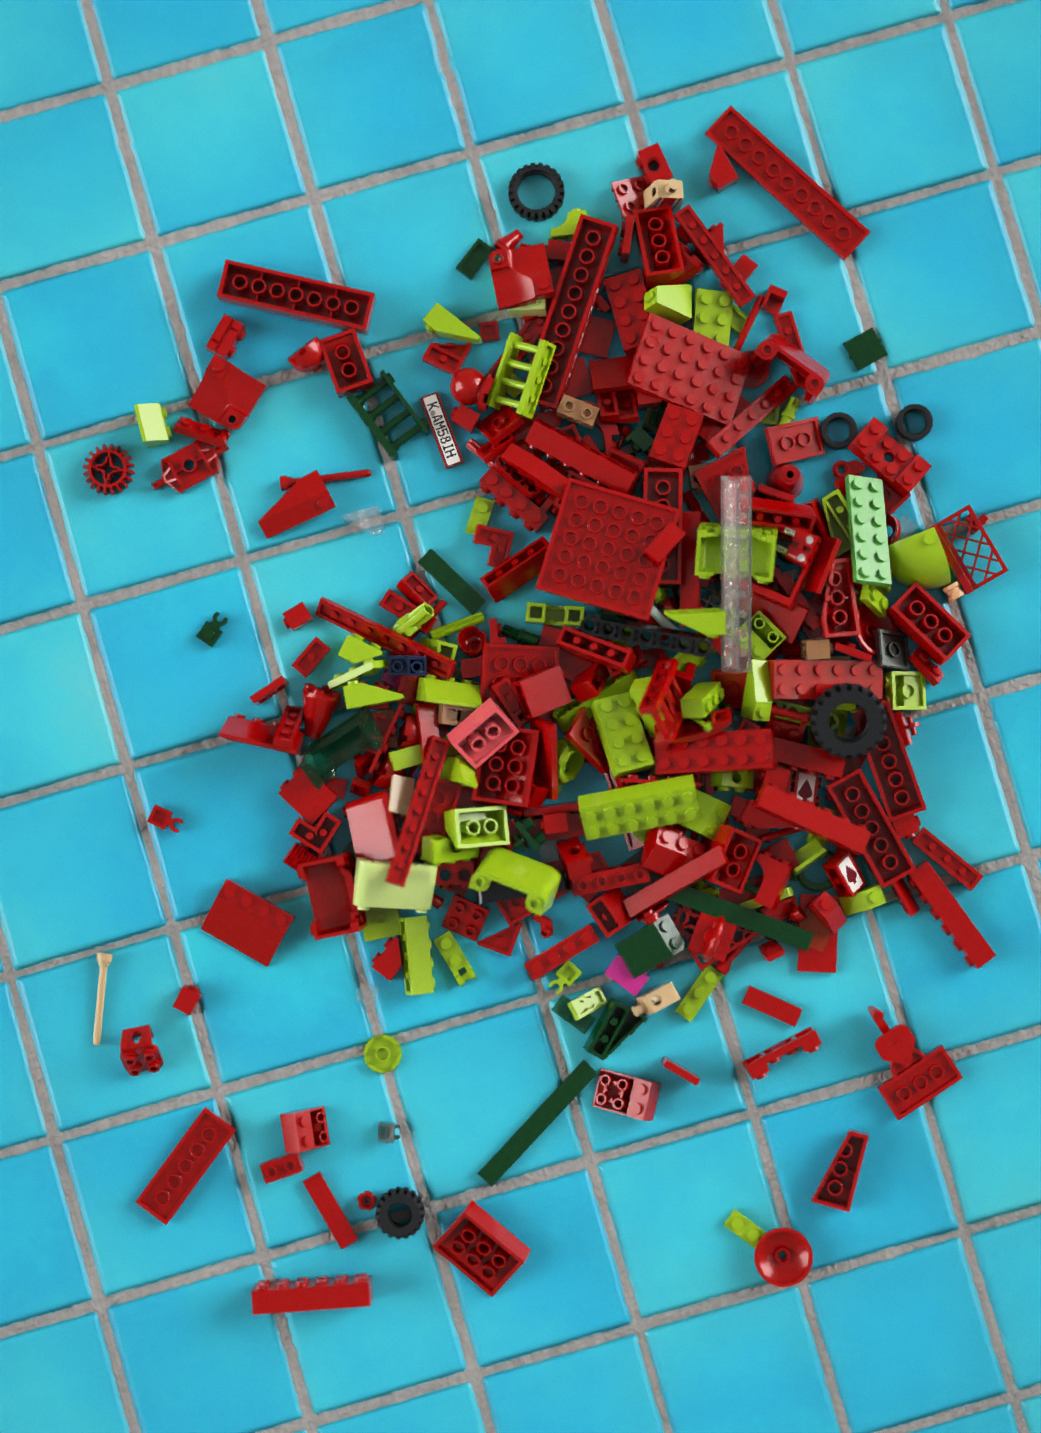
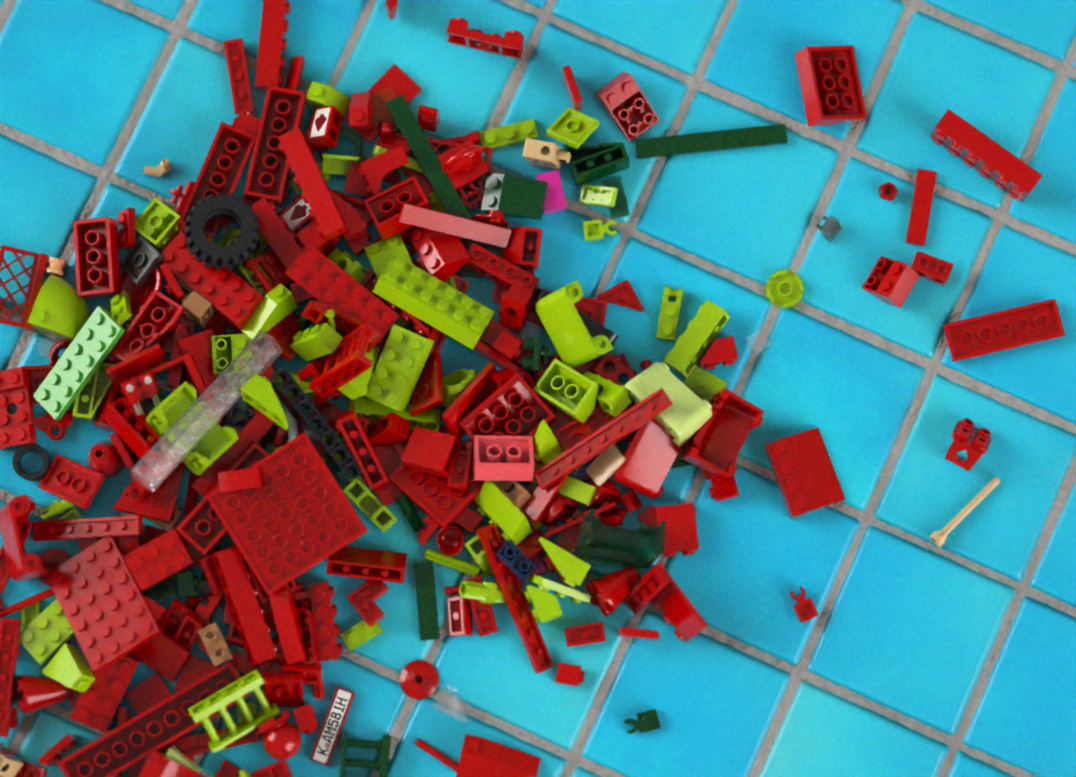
camera: 140 degrees left, 5 degrees down
red brick [172,984,203,1016] -> none
red brick [288,811,343,854] -> none
black tyre [375,1187,425,1239] -> none
red hinge [441,894,490,942] -> none
red brick [524,924,600,981] -> none
red arm [532,914,554,938] -> none
red slope [633,205,685,288] -> none
red tile [741,985,803,1027] -> none
none -> tan arm [144,159,171,177]
none -> red dish [400,660,439,699]
none -> lime plate [546,107,599,149]

